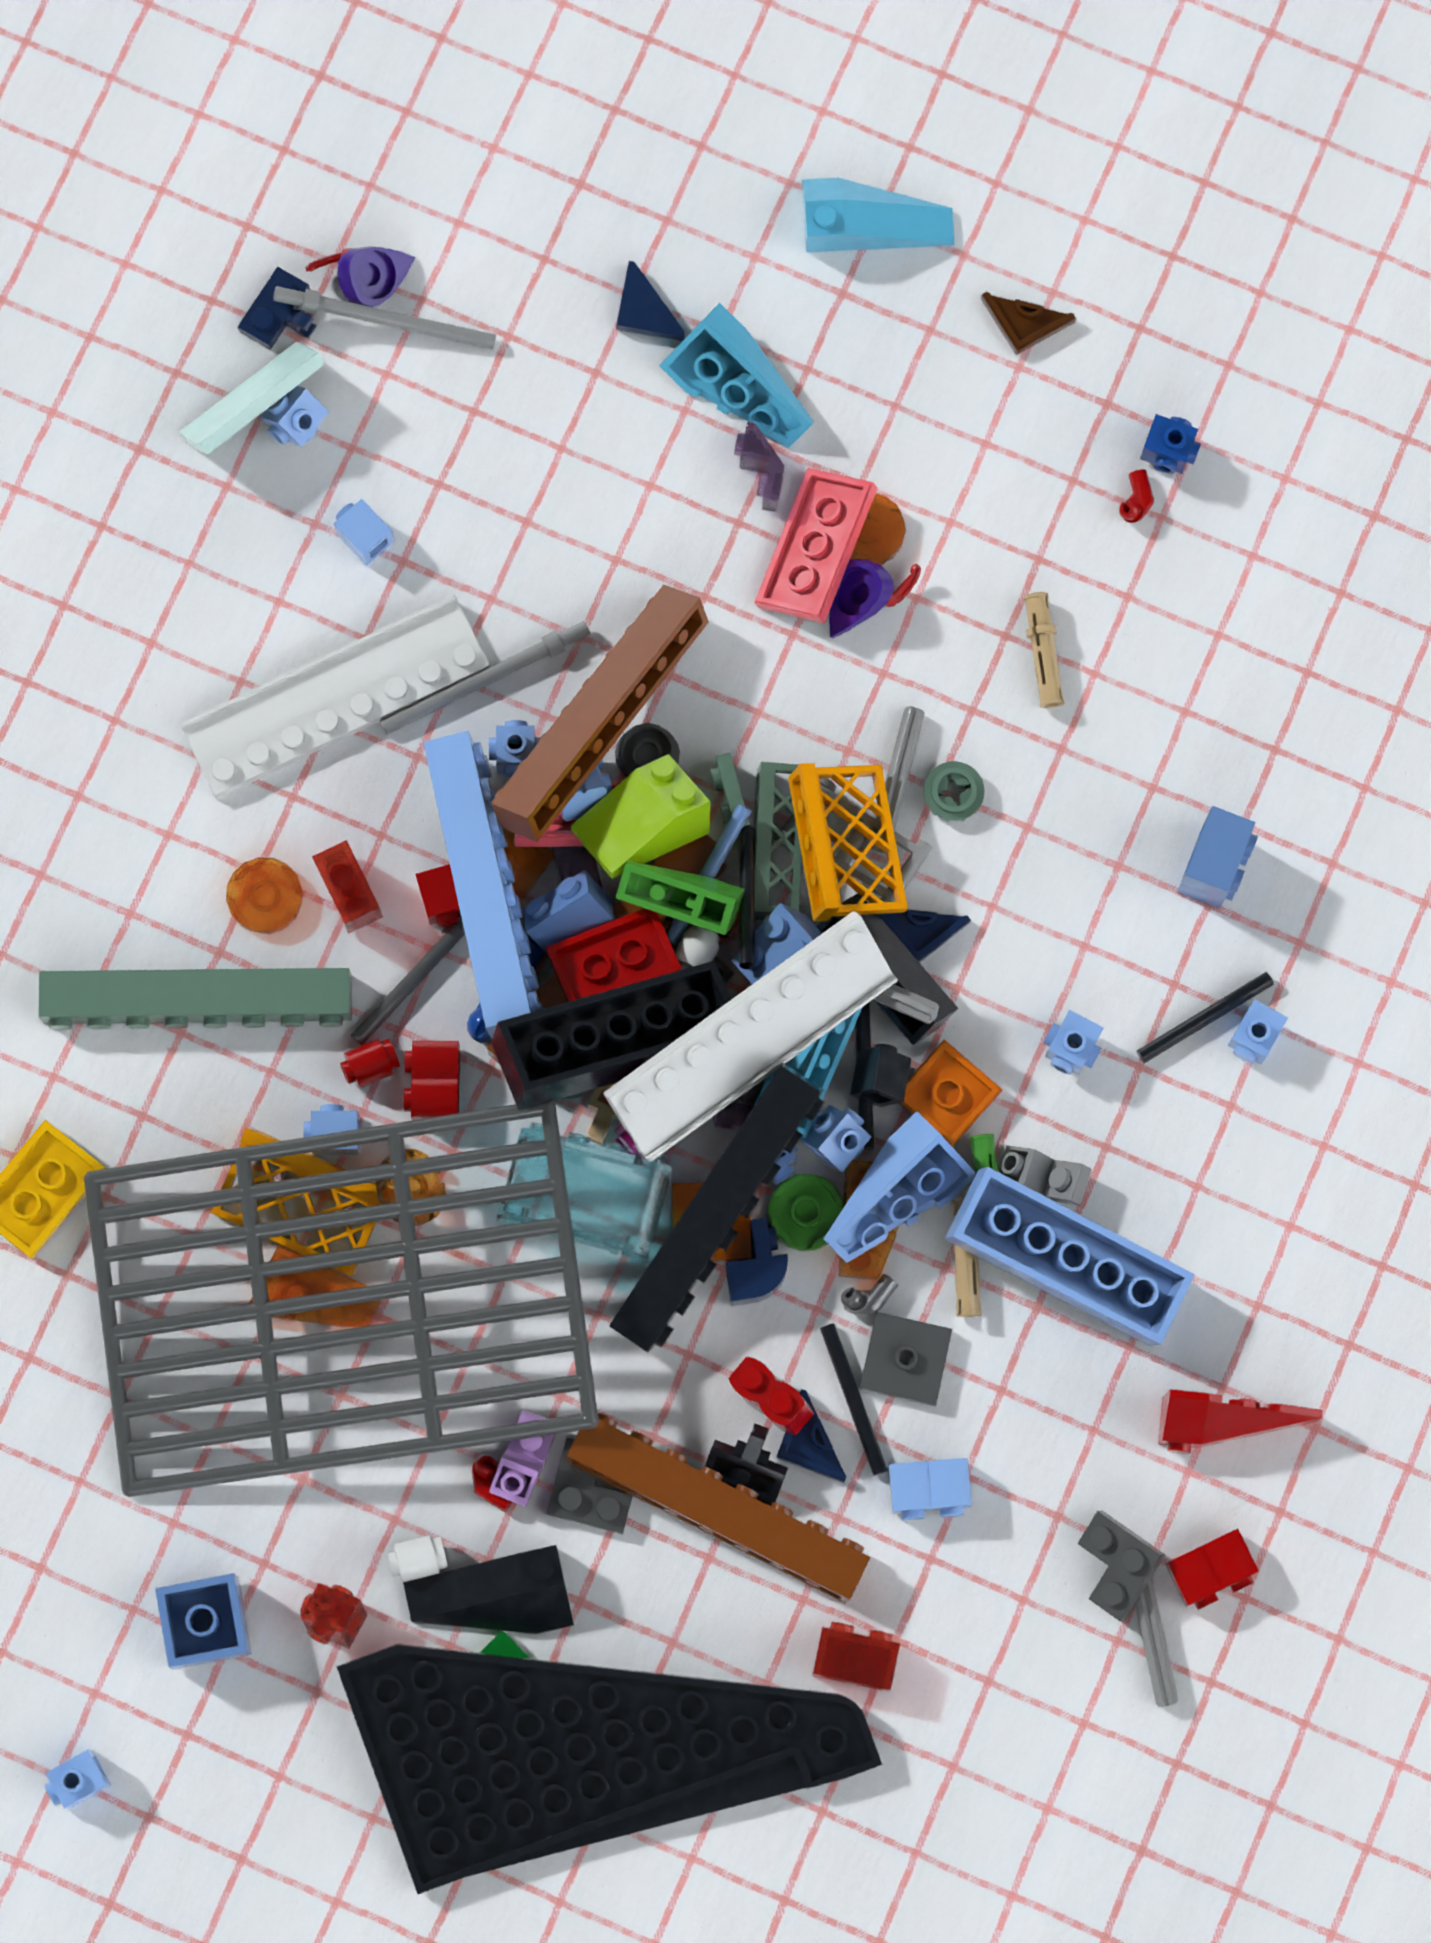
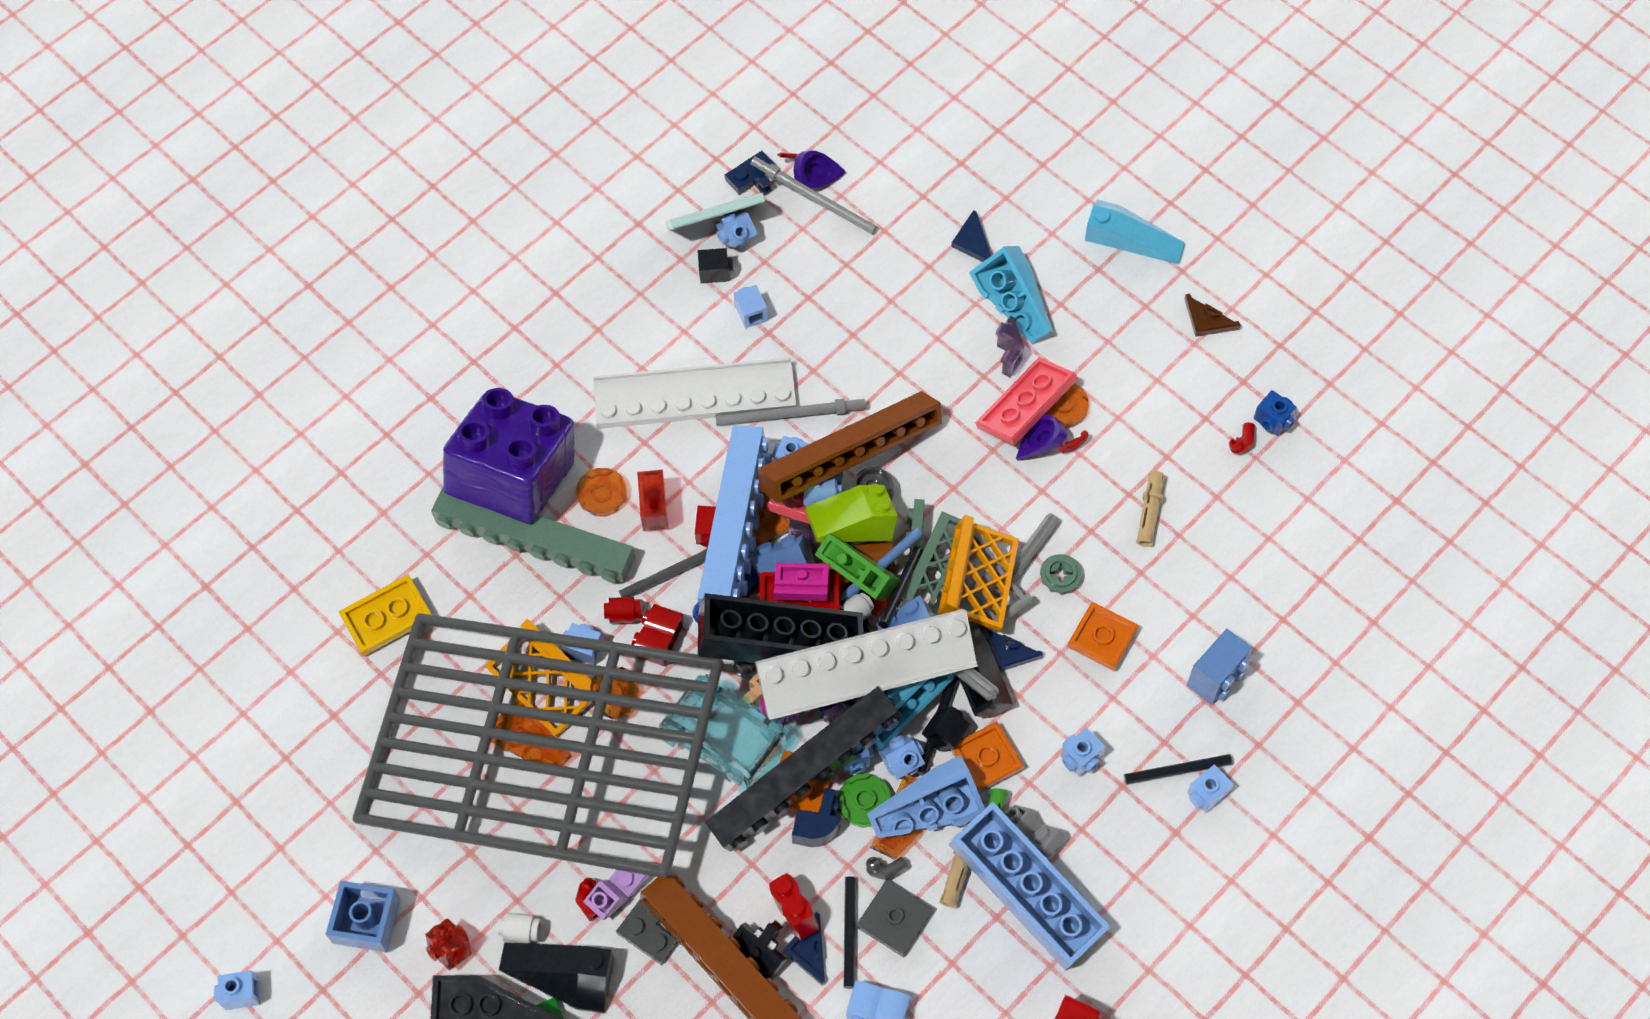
camera: 25 degrees right, 15 degrees down
none -> dark purple brick [443,388,575,524]
none -> black brick [698,248,733,284]
none -> dark pink plate [774,563,829,601]
none -> orange plate [1067,602,1139,671]

